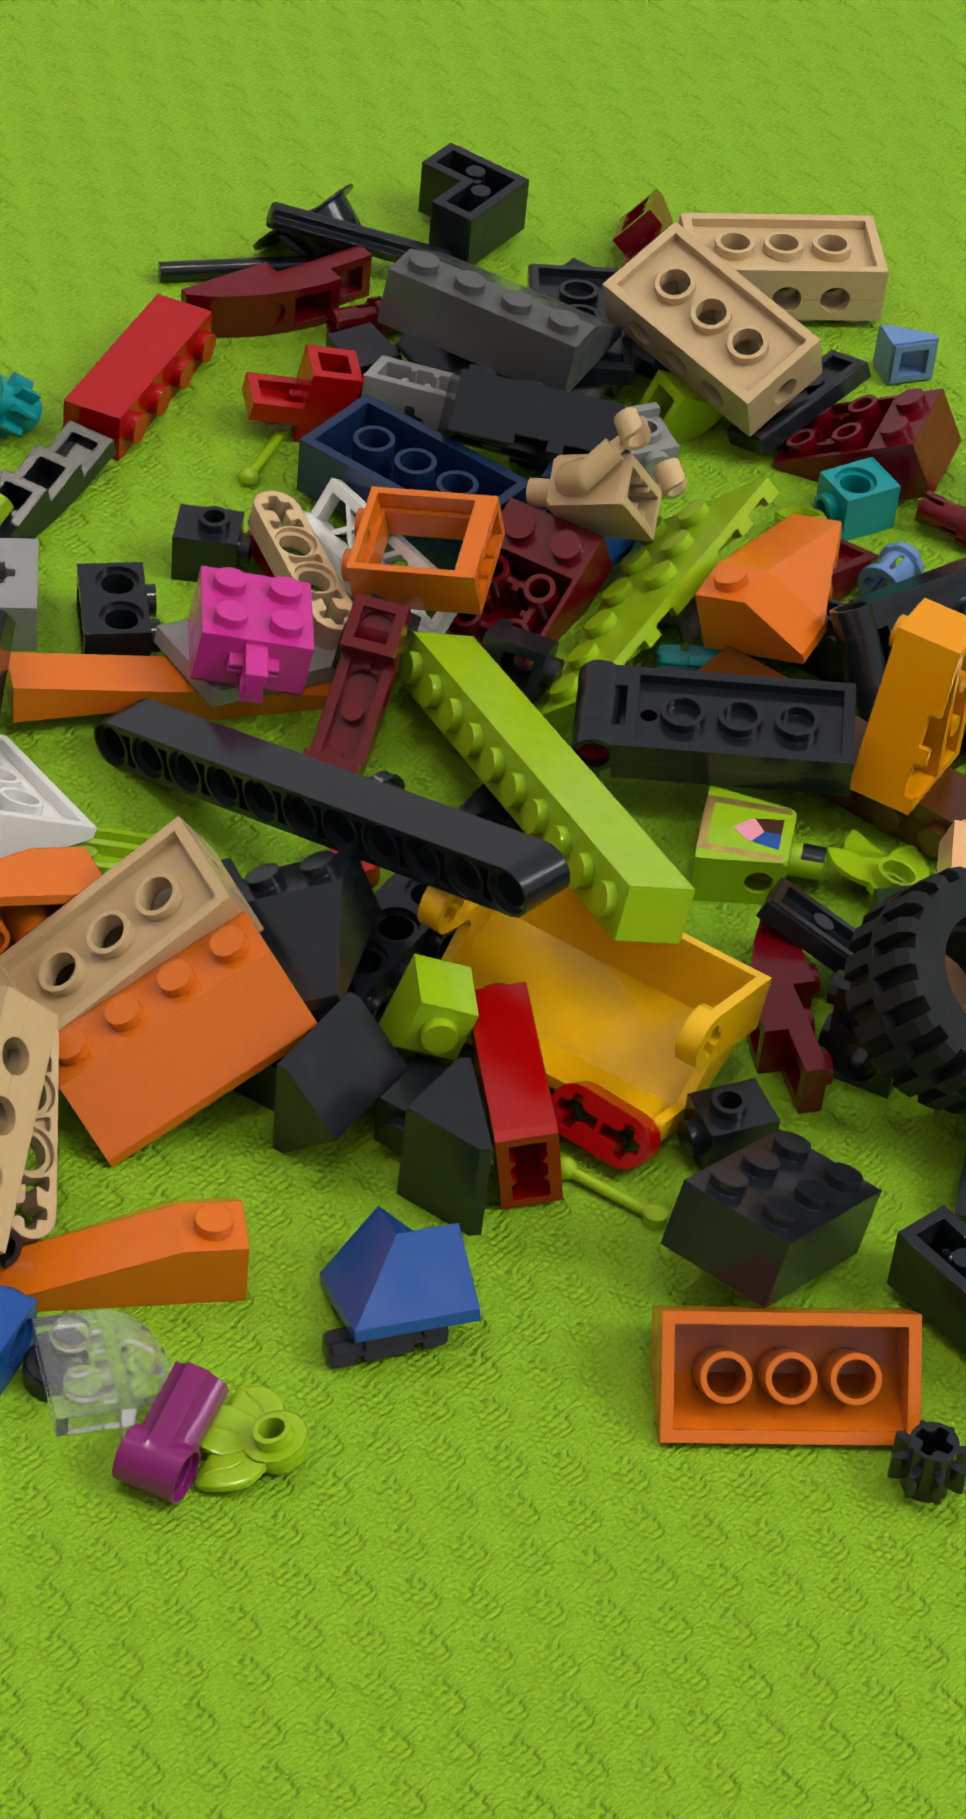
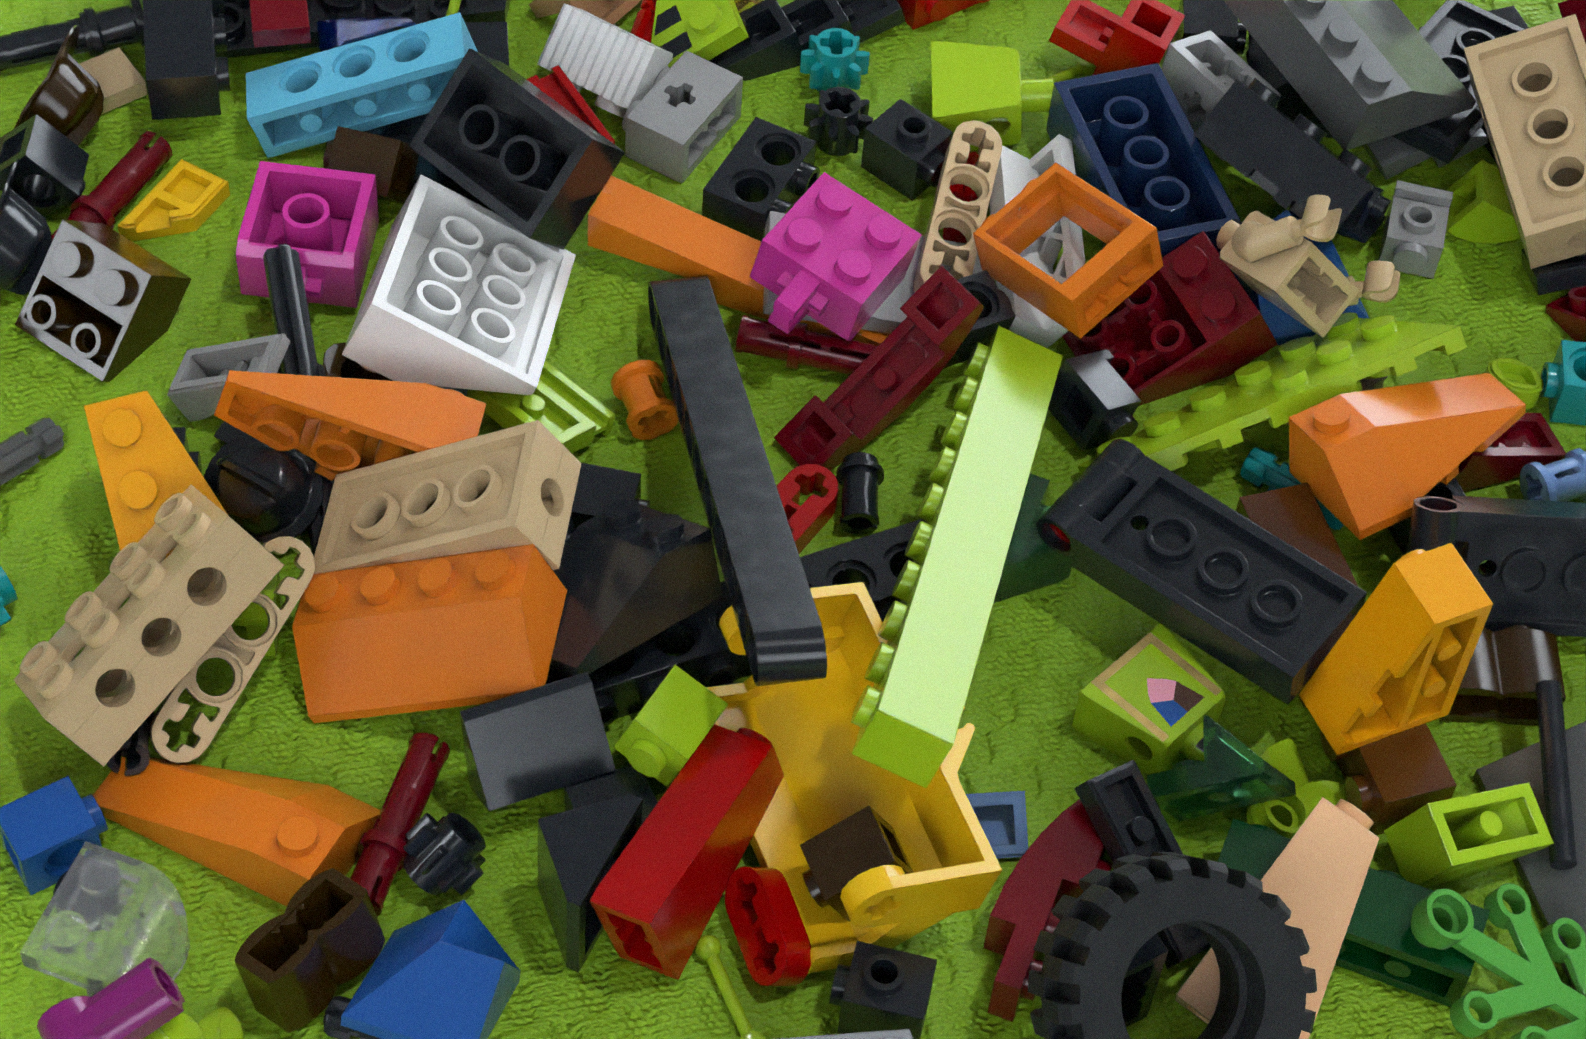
camera: 35 degrees right, 10 degrees up
none -> dark brown brick [234,868,385,1033]
none -> dark red pin [350,732,450,917]
none -> black gear [403,813,486,895]
none -> orange bush [611,360,679,440]
none -> dark red pin [735,315,878,376]
none -> teal gear [800,28,870,92]
none -> dark brown brick [800,806,914,922]
none -> black gear [804,87,873,156]
none -> lime torso [931,41,1054,151]
none -> clear green slope [1147,715,1296,821]

